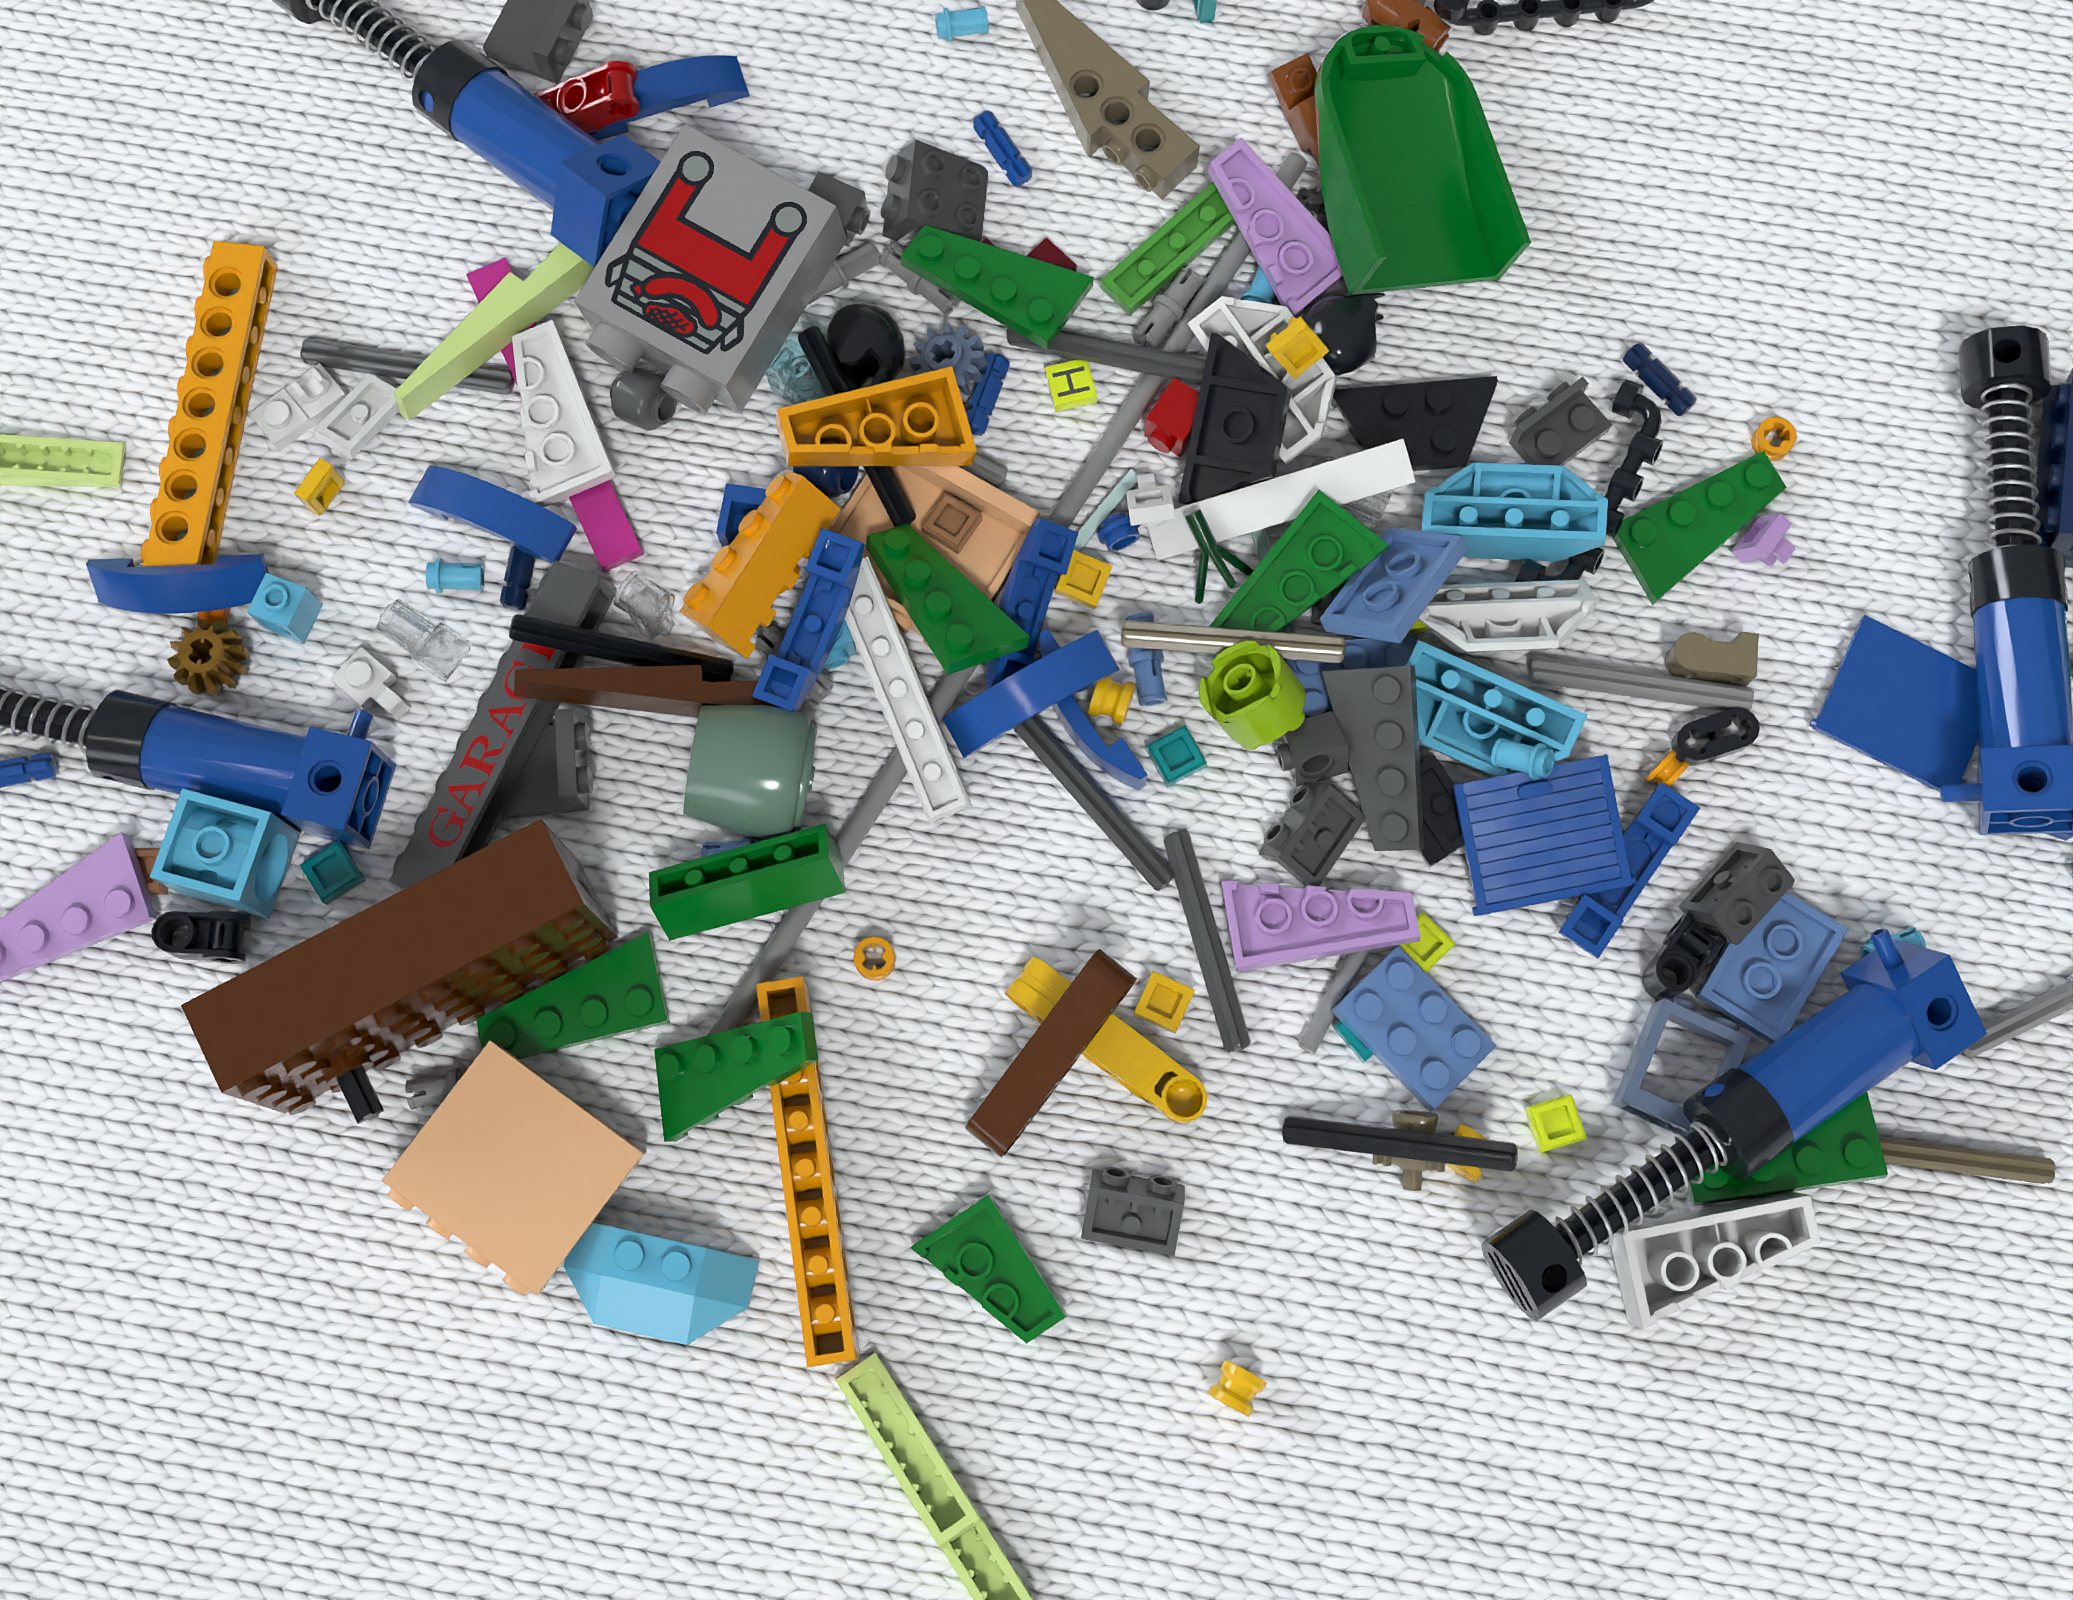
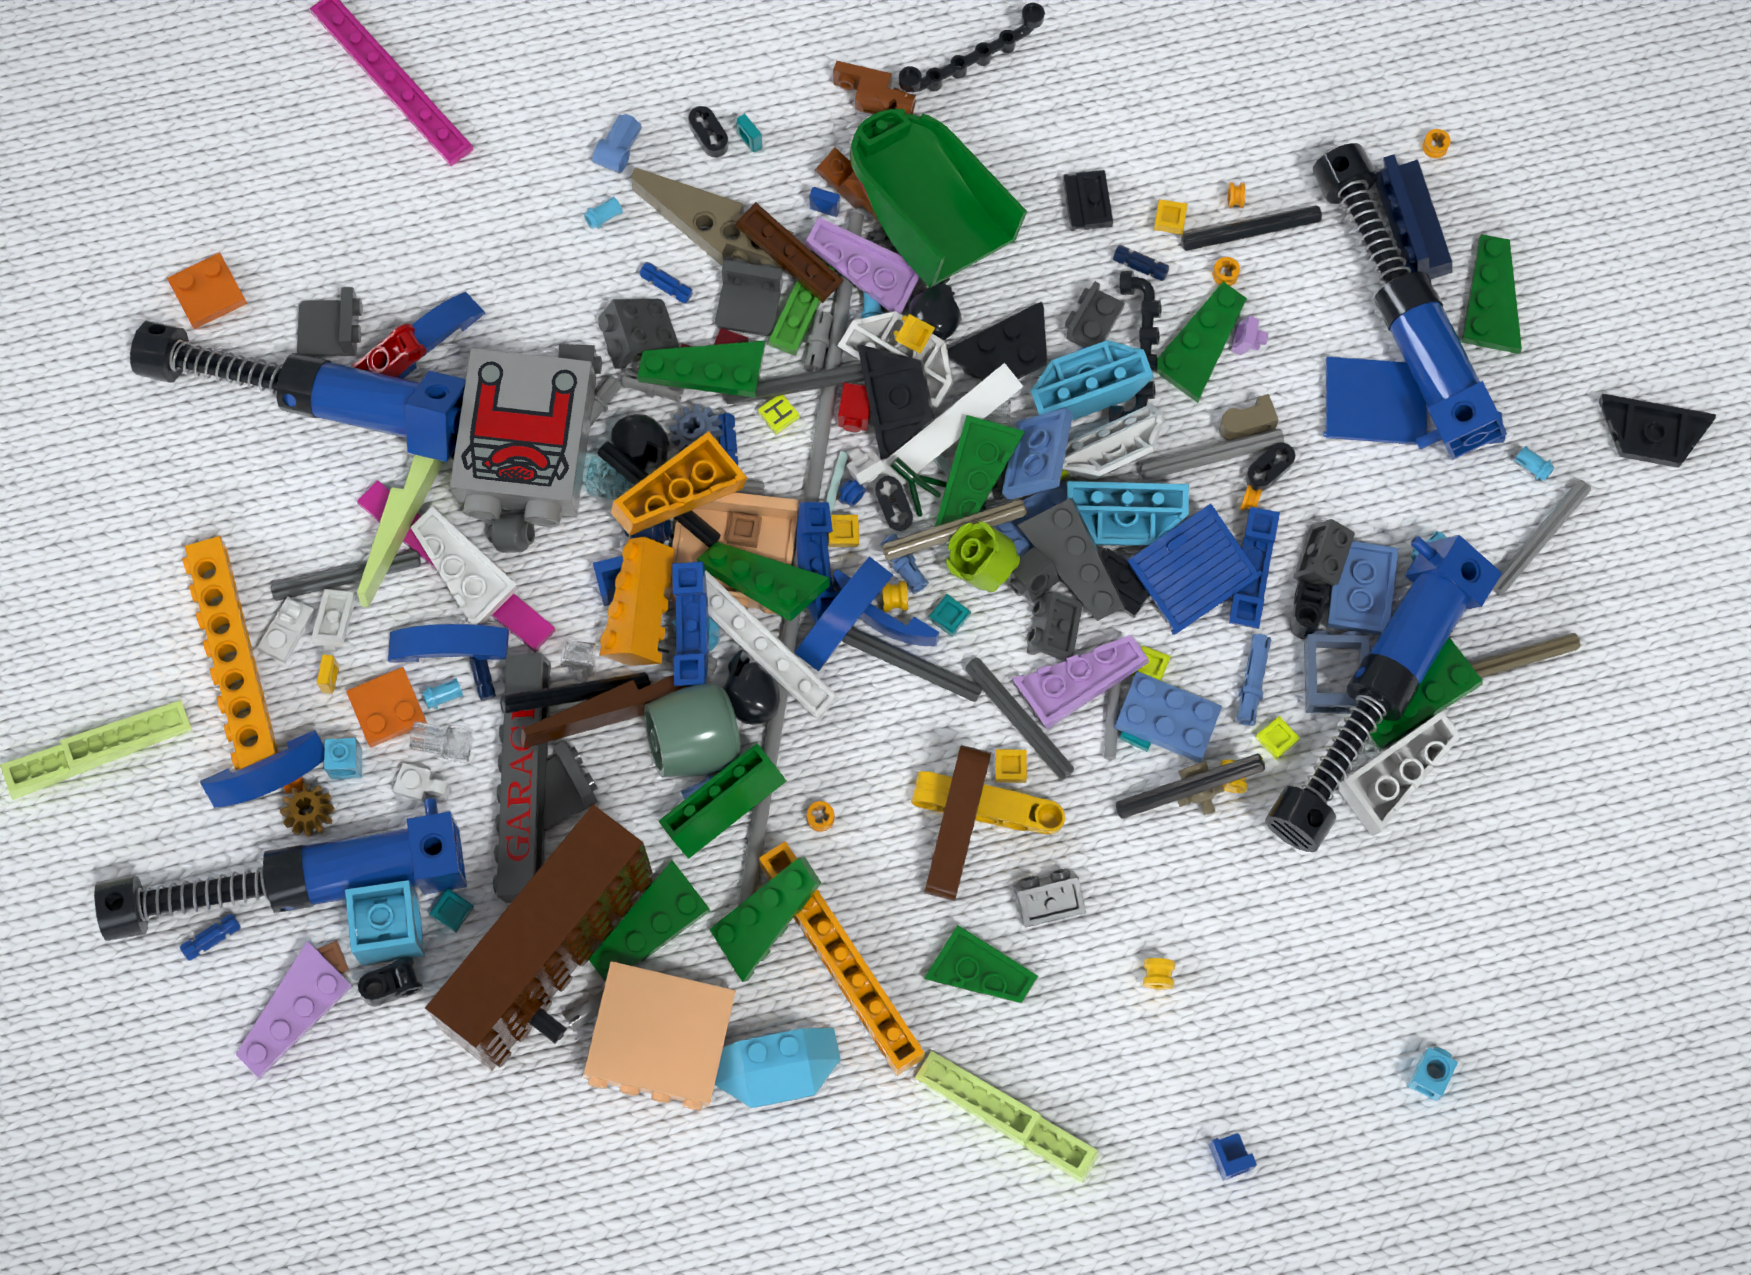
camera: 25 degrees left, 5 degrees down
medium azure pin [1491,738,1555,780] -> none
none -> orange plate [346,667,428,748]
none -> dark grey bracket [715,259,783,336]
none -> black helmet [723,649,781,725]
none -> reddish brown tile [735,202,844,303]
none -> blue tile [809,187,840,218]
none -> black beam [875,476,913,531]
none -> black plate [1063,170,1113,231]
none -> yellow plate [1154,199,1188,235]
none -> black axle [1181,205,1322,251]
none -> light orange bush [1227,182,1245,208]
none -> medium blue pin [1236,634,1272,726]

